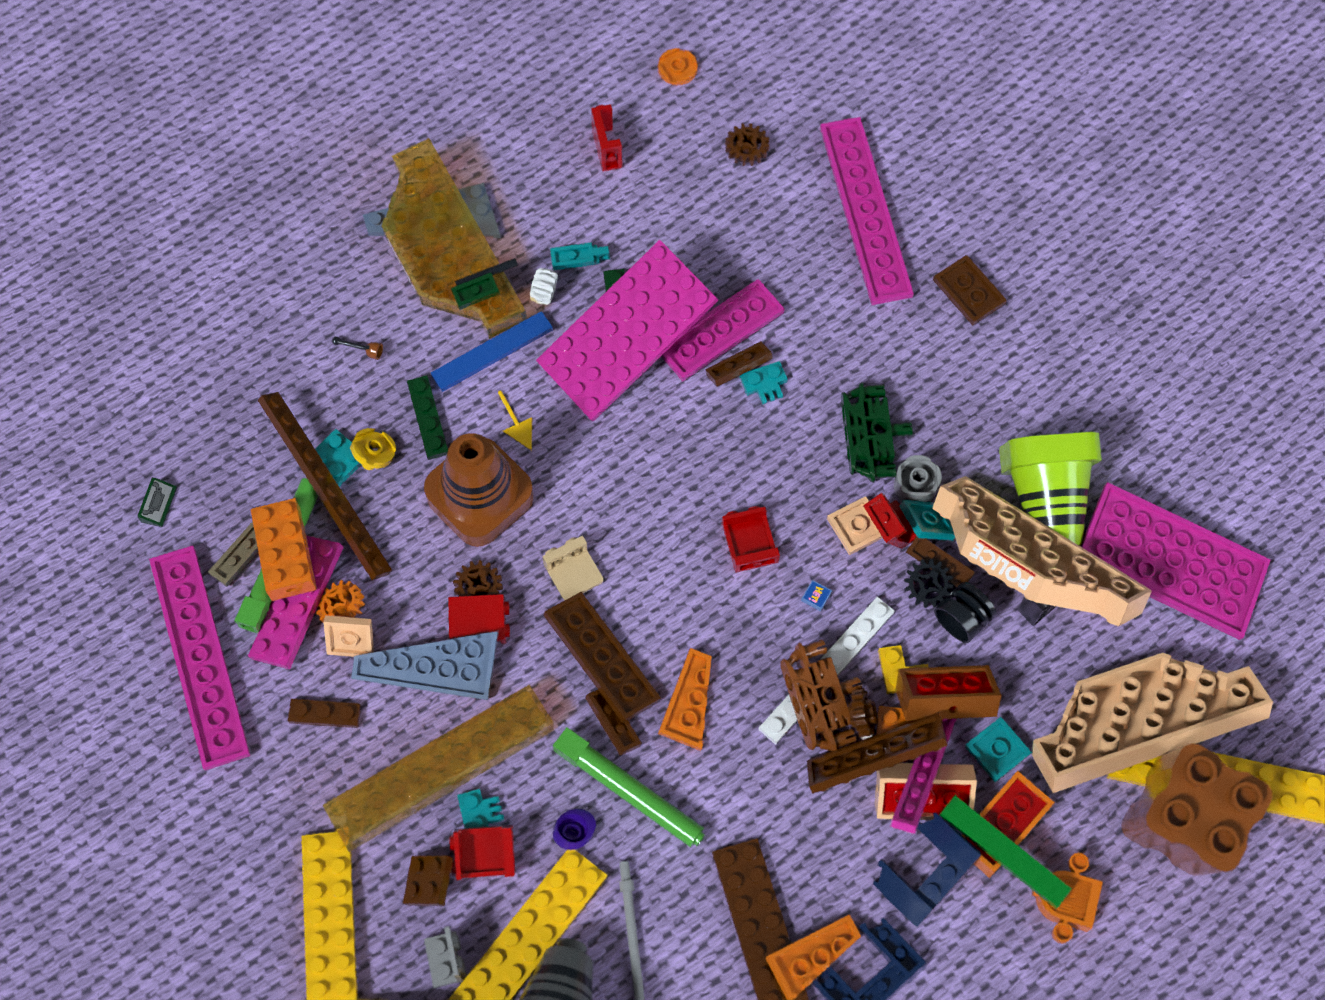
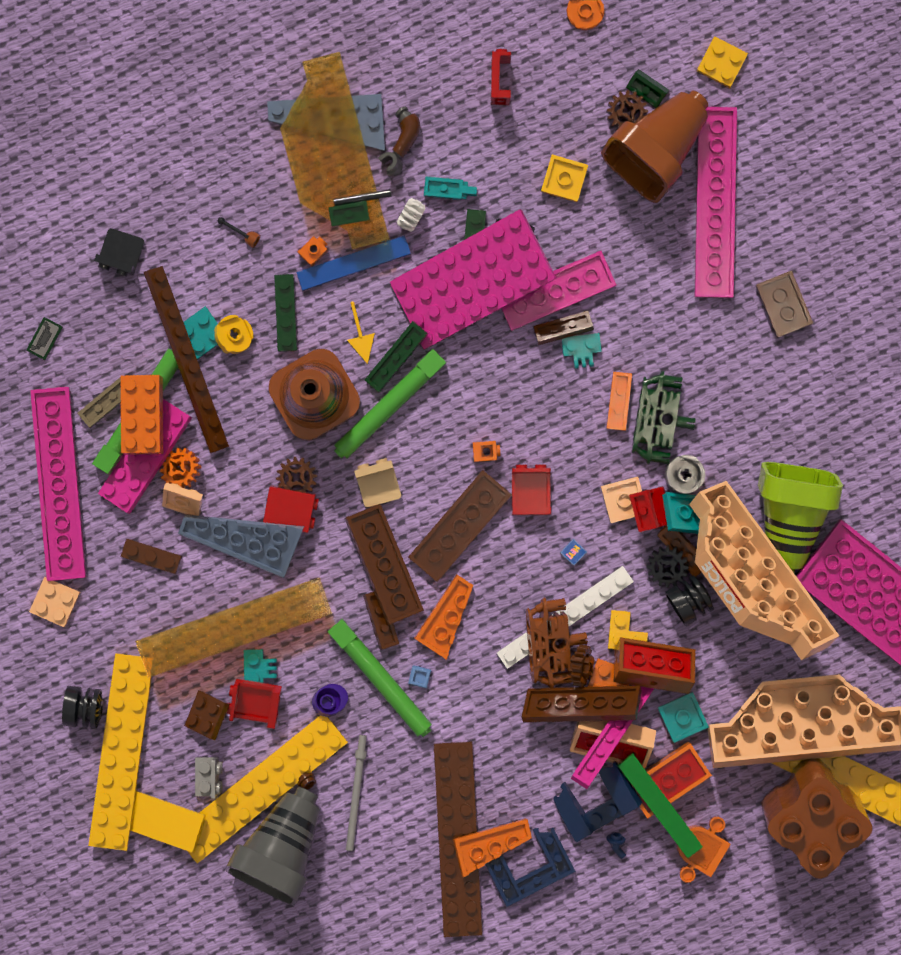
camera: 10 degrees right, 20 degrees up
none -> light nougat plate [29,577,81,627]
none -> black wheel [62,686,103,729]
none -> black bracket [94,228,145,277]
none -> orange brick [297,236,328,267]
none -> reddish brown plate [297,773,316,790]
none -> bright green brick [334,349,446,459]
none -> dark green plate [365,321,428,392]
none -> piece [378,106,421,177]
none -> reddish brown plate [408,470,512,582]
none -> medium blue tile [408,665,431,689]
none -> orange brick [473,441,501,462]
none -> yellow plate [541,154,588,202]
none -> dark orange cone [601,90,708,203]
none -> orange plate [606,371,632,431]
none -> dark blue plate [606,832,626,859]
none -> dark green slope [626,69,669,108]
none -> yellow plate [697,36,748,88]

